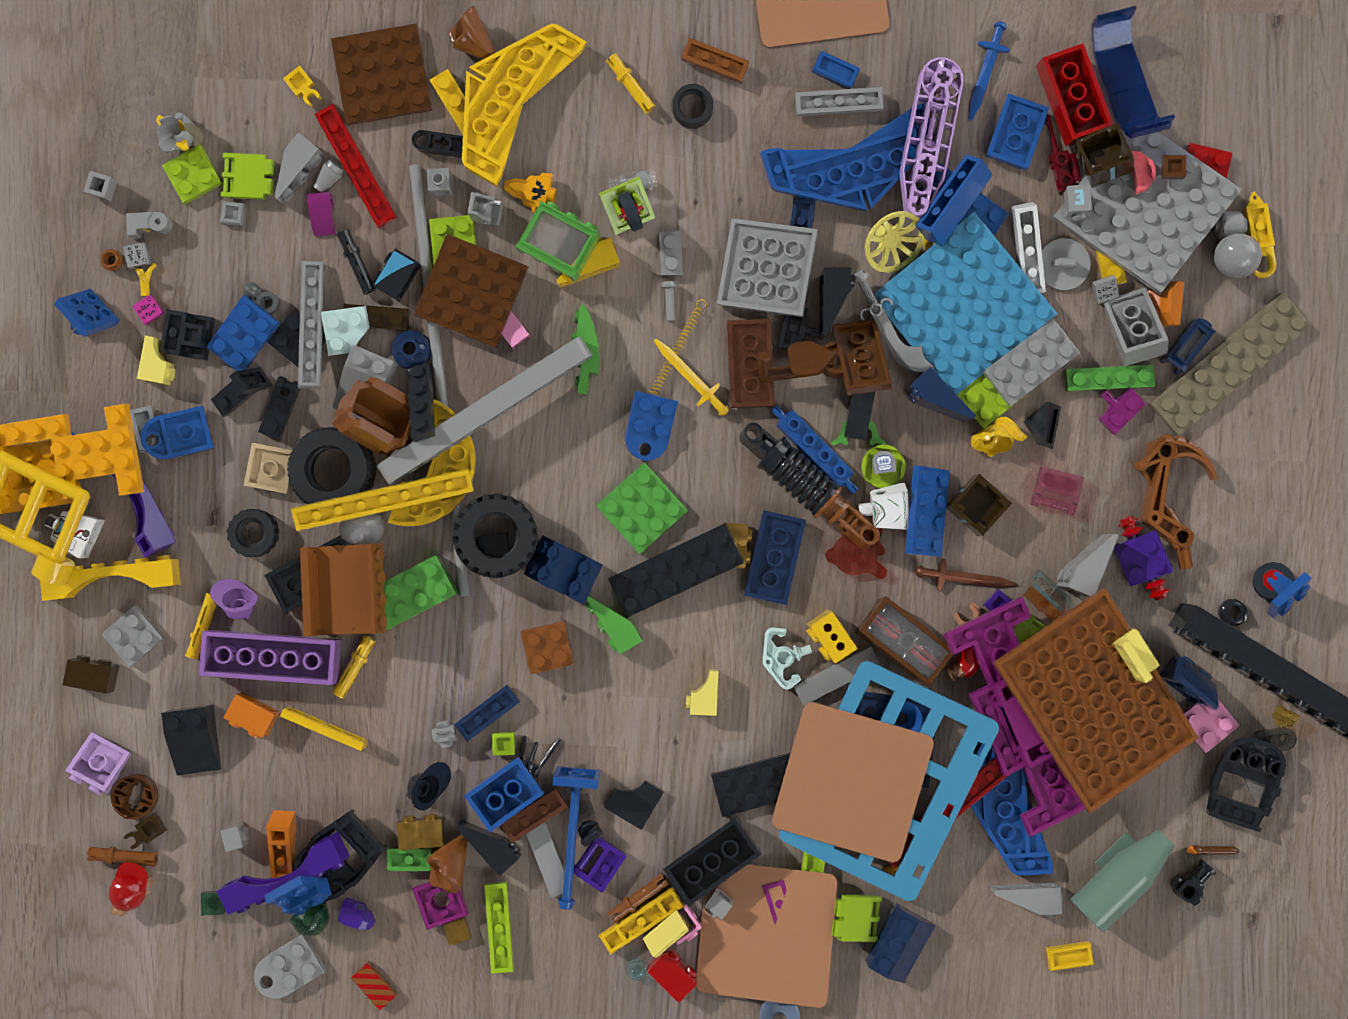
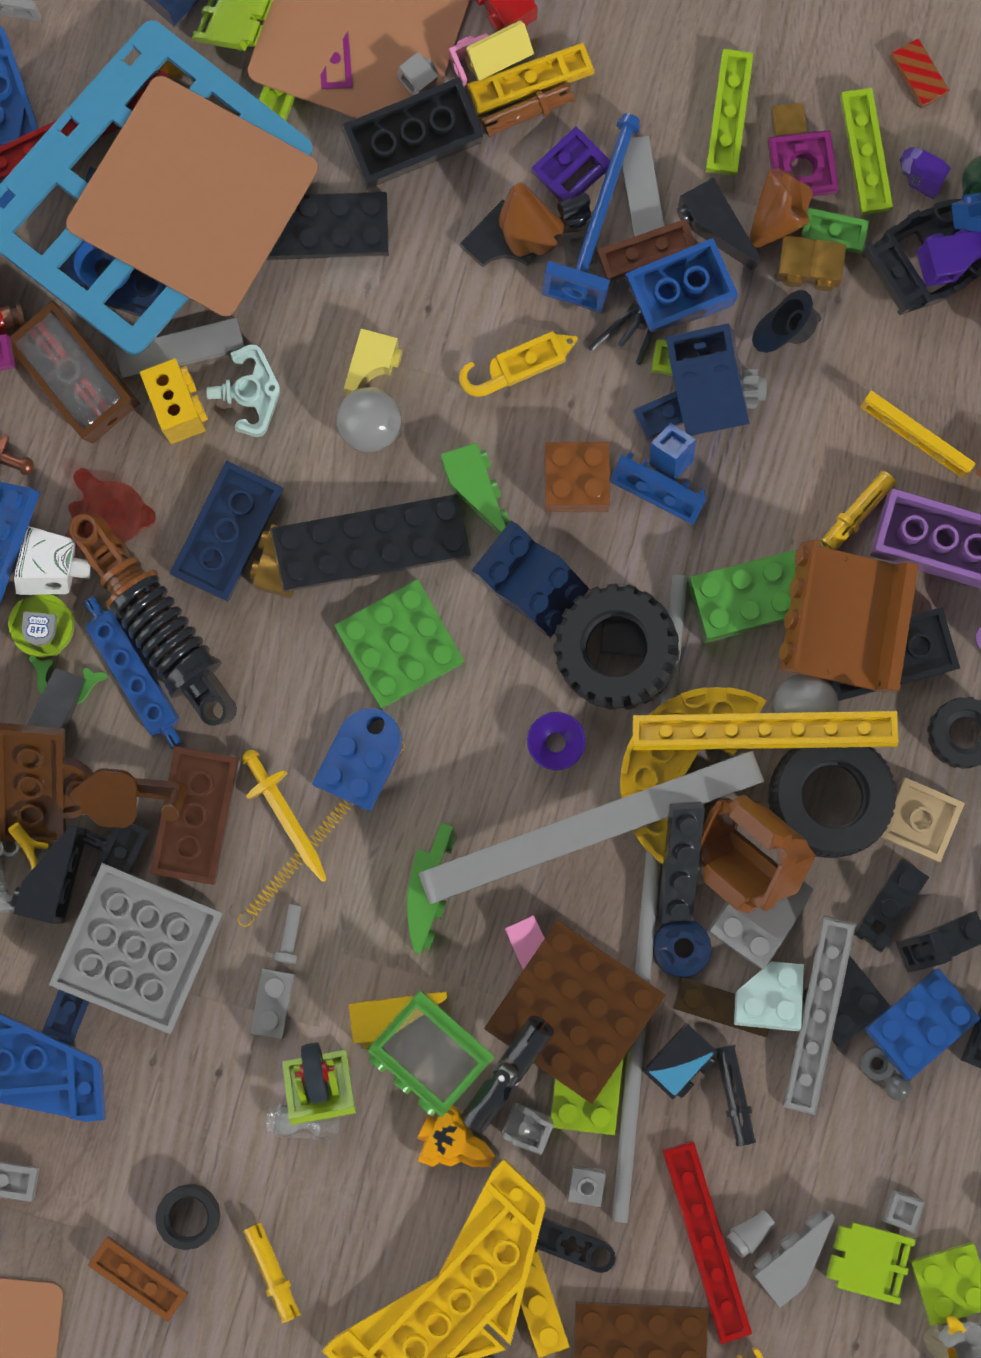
camera: 165 degrees left, 5 degrees down
magenta panel [307,192,336,236] -> none
clear light blue axle [627,958,647,981] -> none
none -> yellow bar [8,823,49,869]
none -> light grey piece [336,387,402,453]
none -> yellow plate [459,331,578,397]
none -> black piece [461,1015,554,1133]
none -> dark orange hat [499,182,564,257]
none -> dark purple piece [527,712,586,771]
none -> blue plate [610,452,707,525]
none -> blue panel [650,423,696,481]
none -> dark blue slope [666,323,750,436]
none -> lime plate [840,88,893,216]

